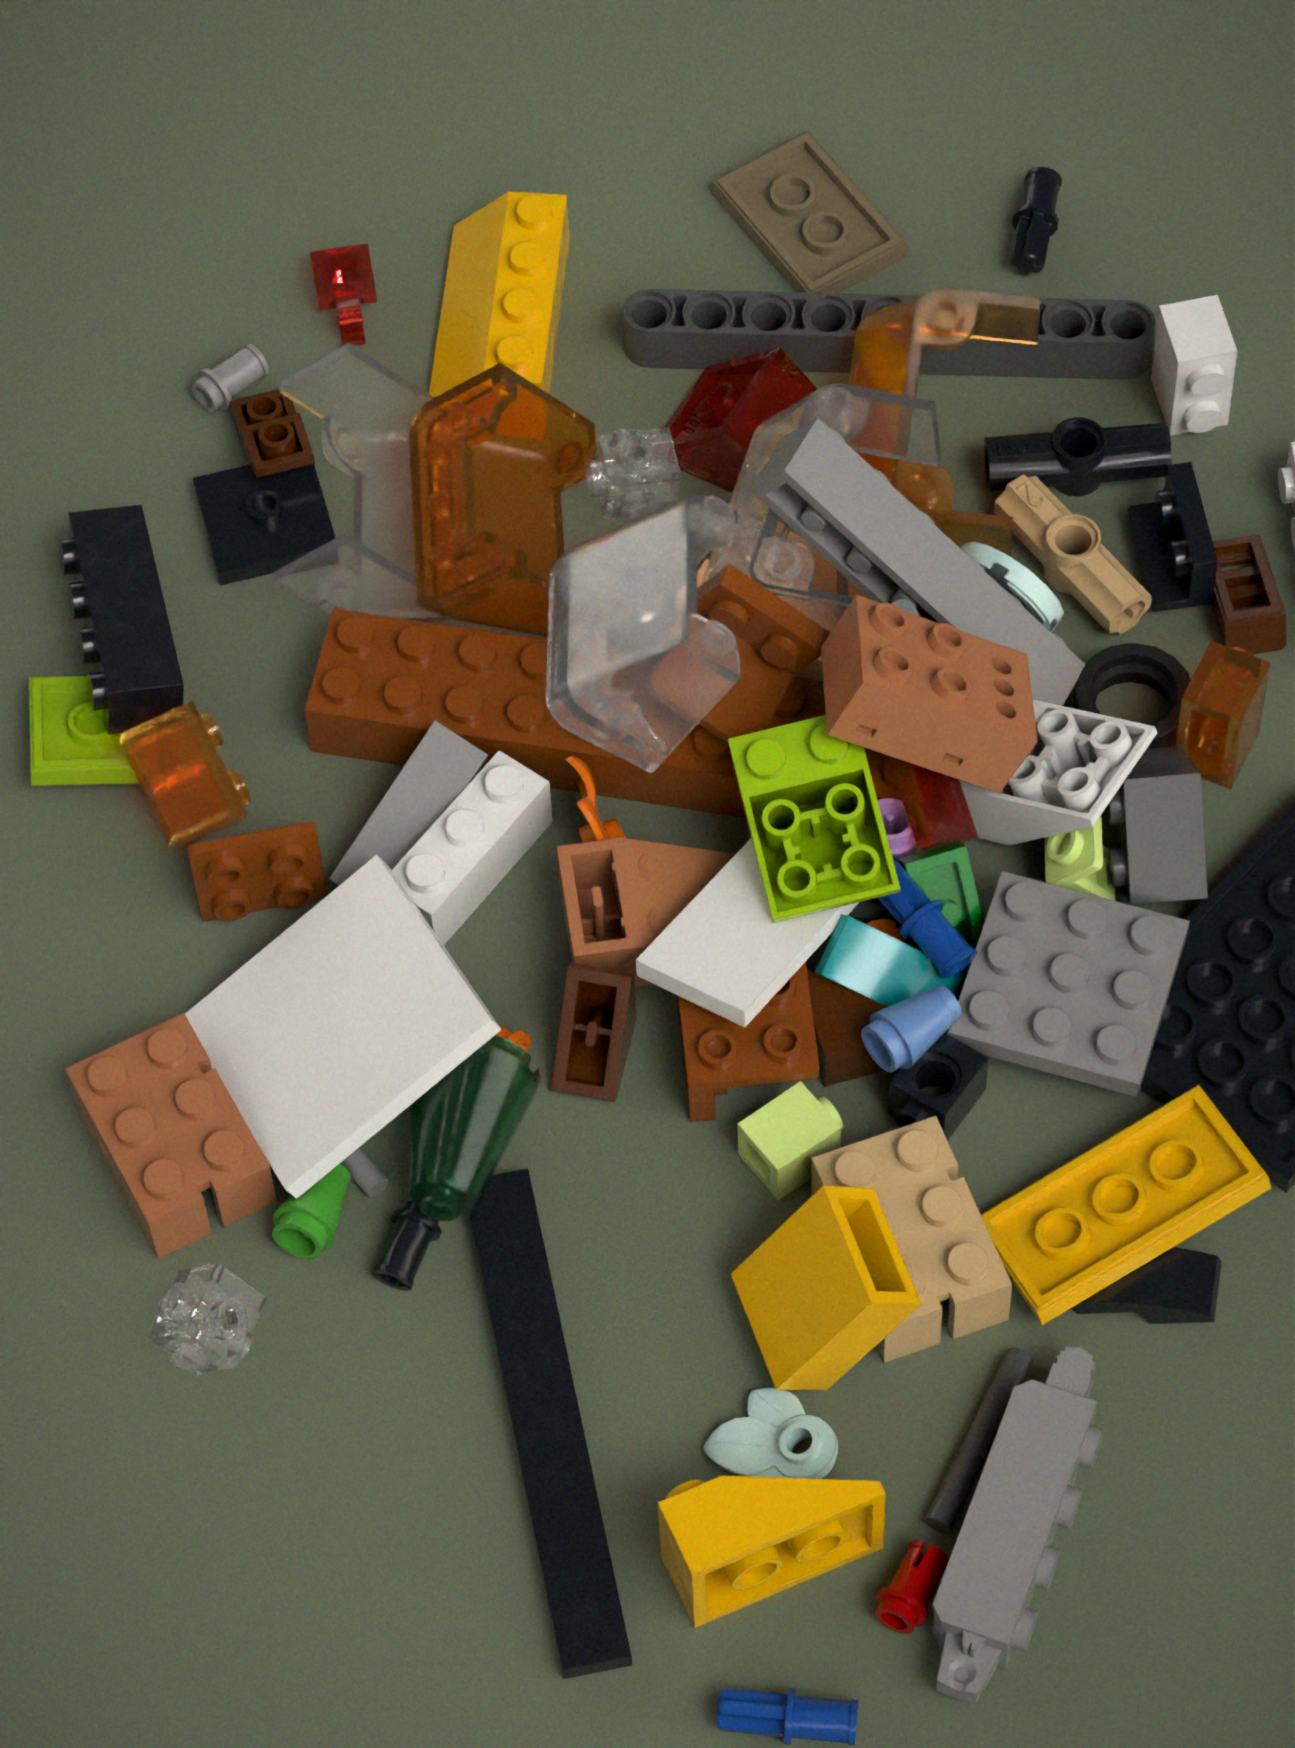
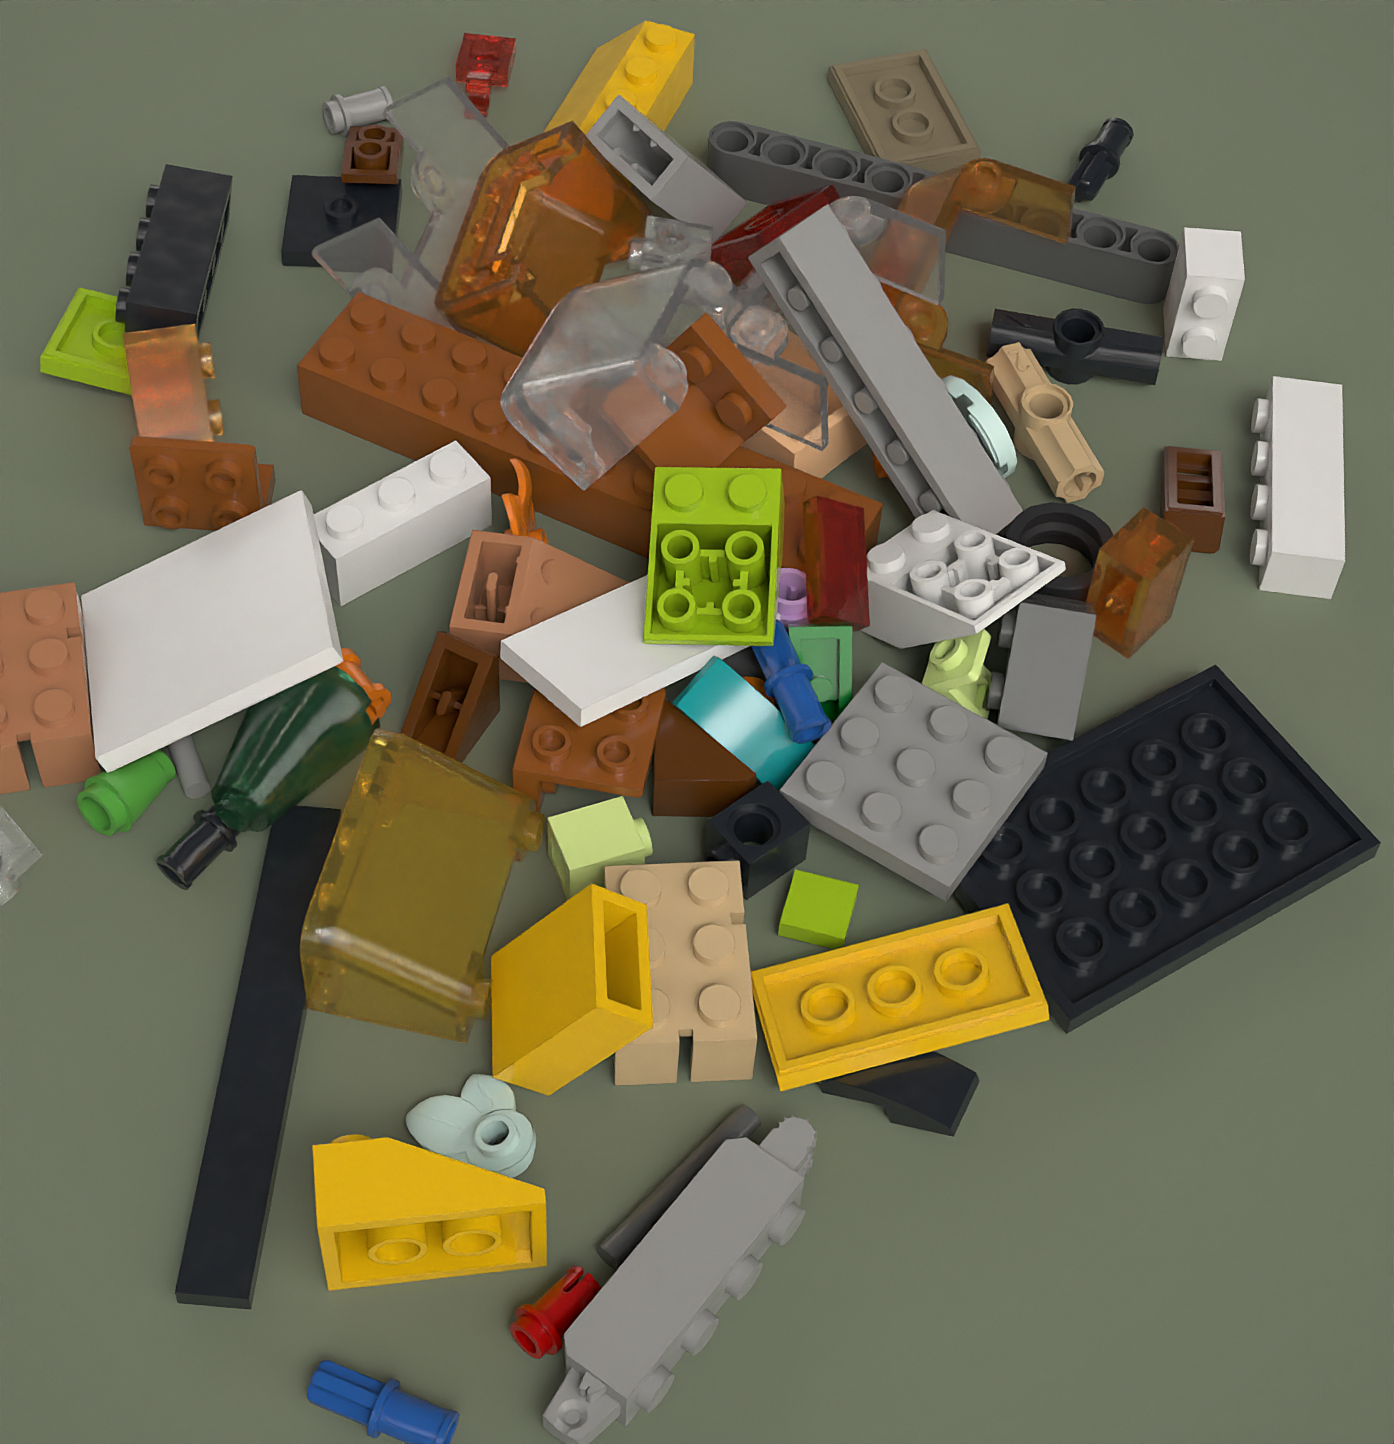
camera: 10 degrees right, 5 degrees down
light grey tile [329,720,489,886] -> none
nougat piece [821,594,1038,793] -> none
medium blue cone [861,984,962,1072] -> none
black bracket [1127,462,1218,612] -> none
none -> clear yellow windscreen [300,729,545,1044]
none -> light grey slope [583,94,748,245]
none -> lime tile [778,869,859,949]

